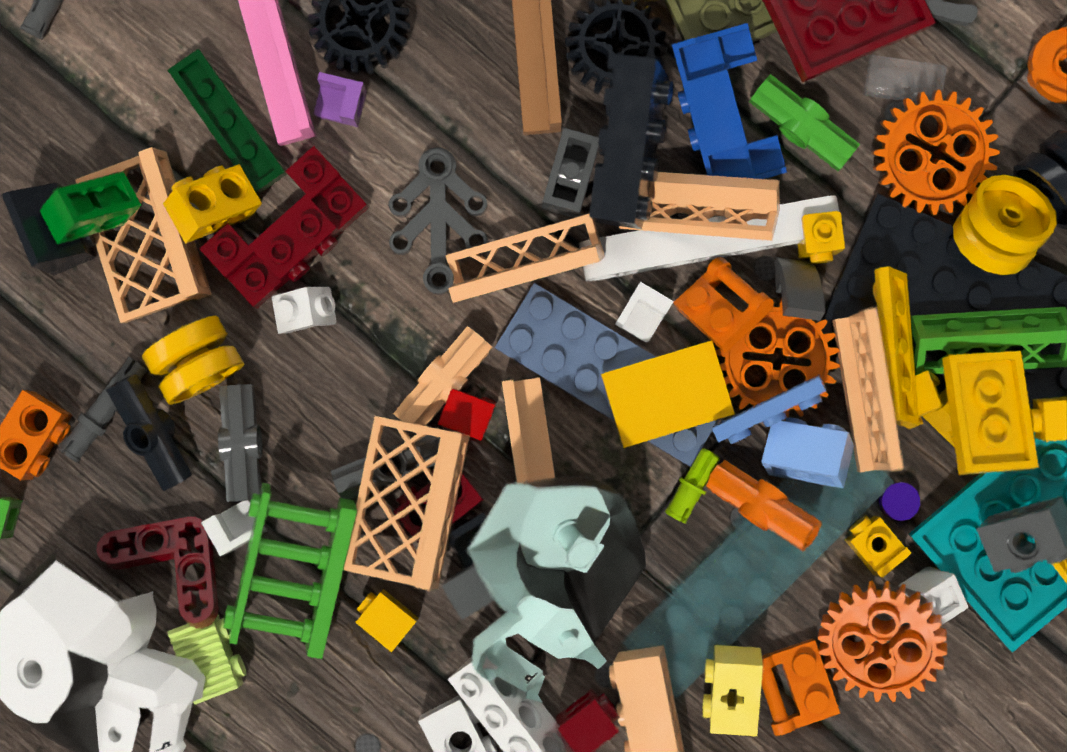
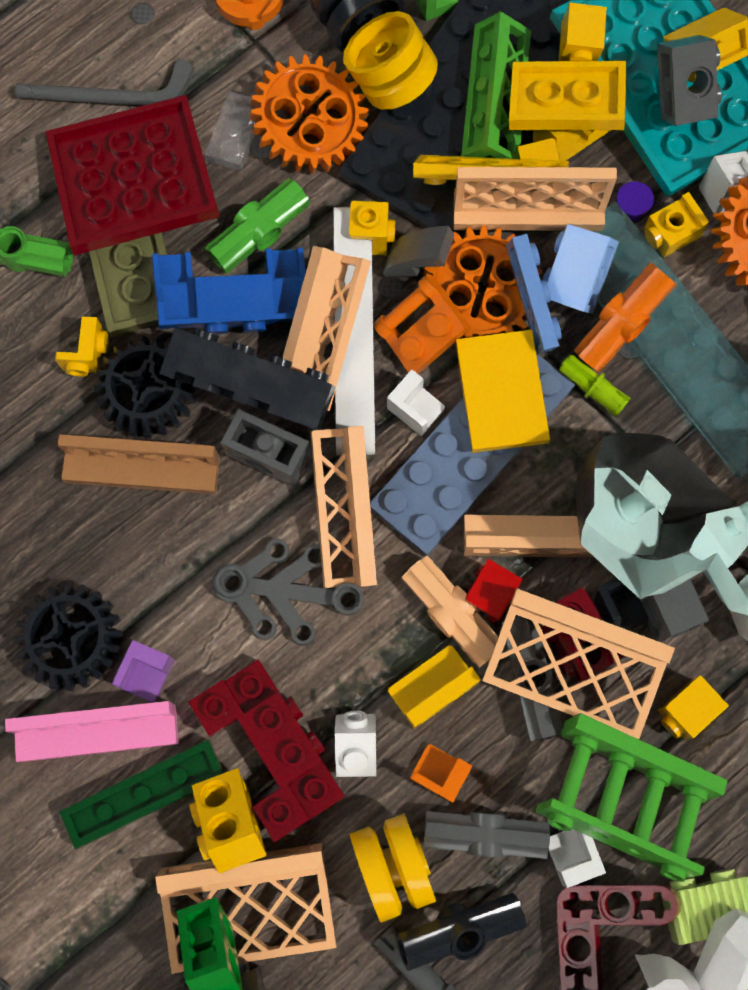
camera: 75 degrees left, 10 degrees down
none -> yellow panel [388,645,481,729]
none -> orange panel [409,744,472,803]

